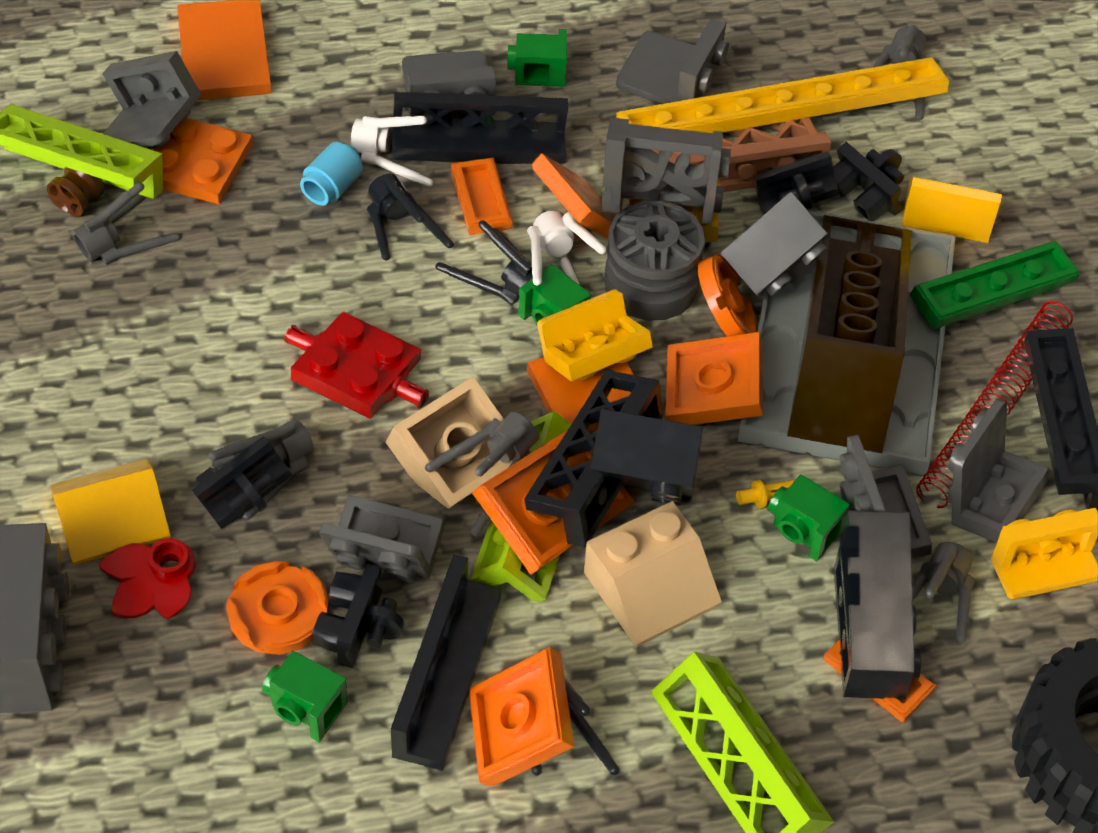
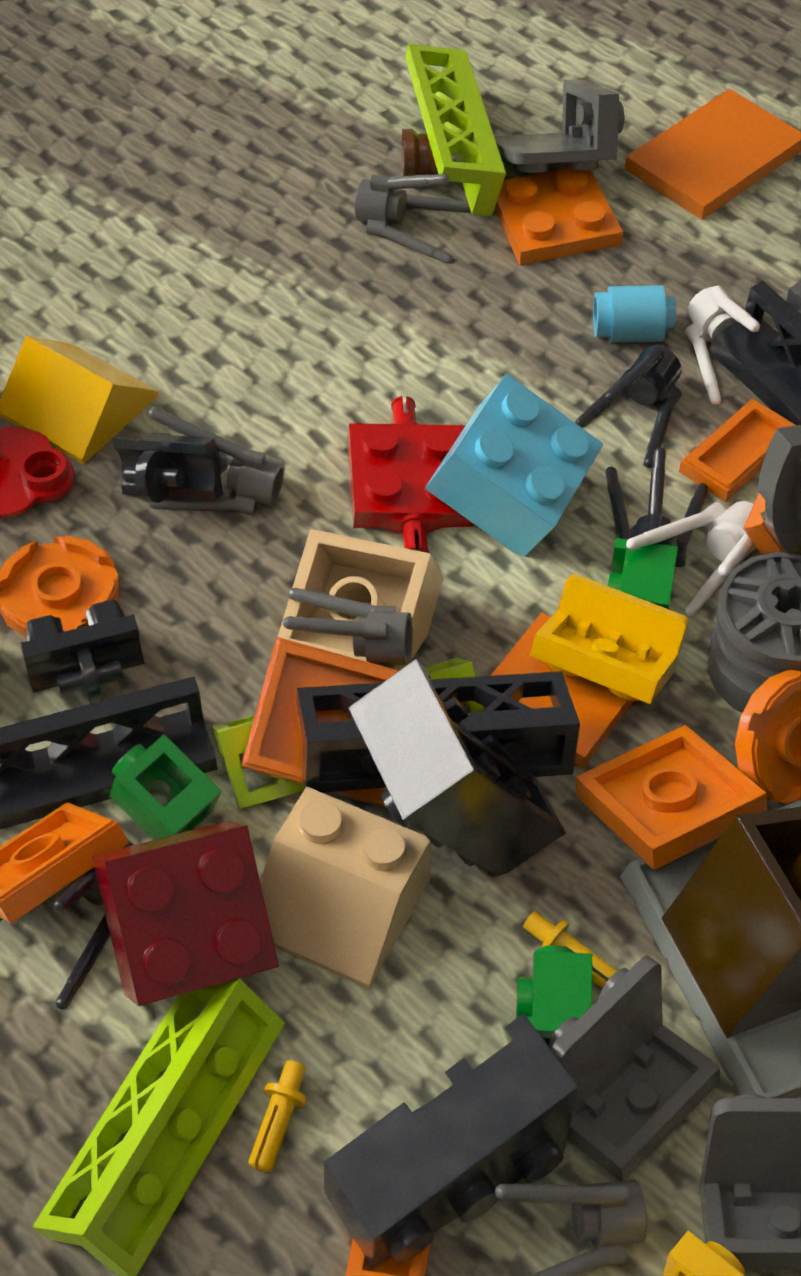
camera: 60 degrees right, 0 degrees up
dark grey bracket [319,494,446,583] -> none
none -> dark red brick [92,821,280,1007]
none -> green brick [109,735,222,840]
none -> yellow piece [248,1060,307,1173]
none -> medium azure brick [425,373,604,556]

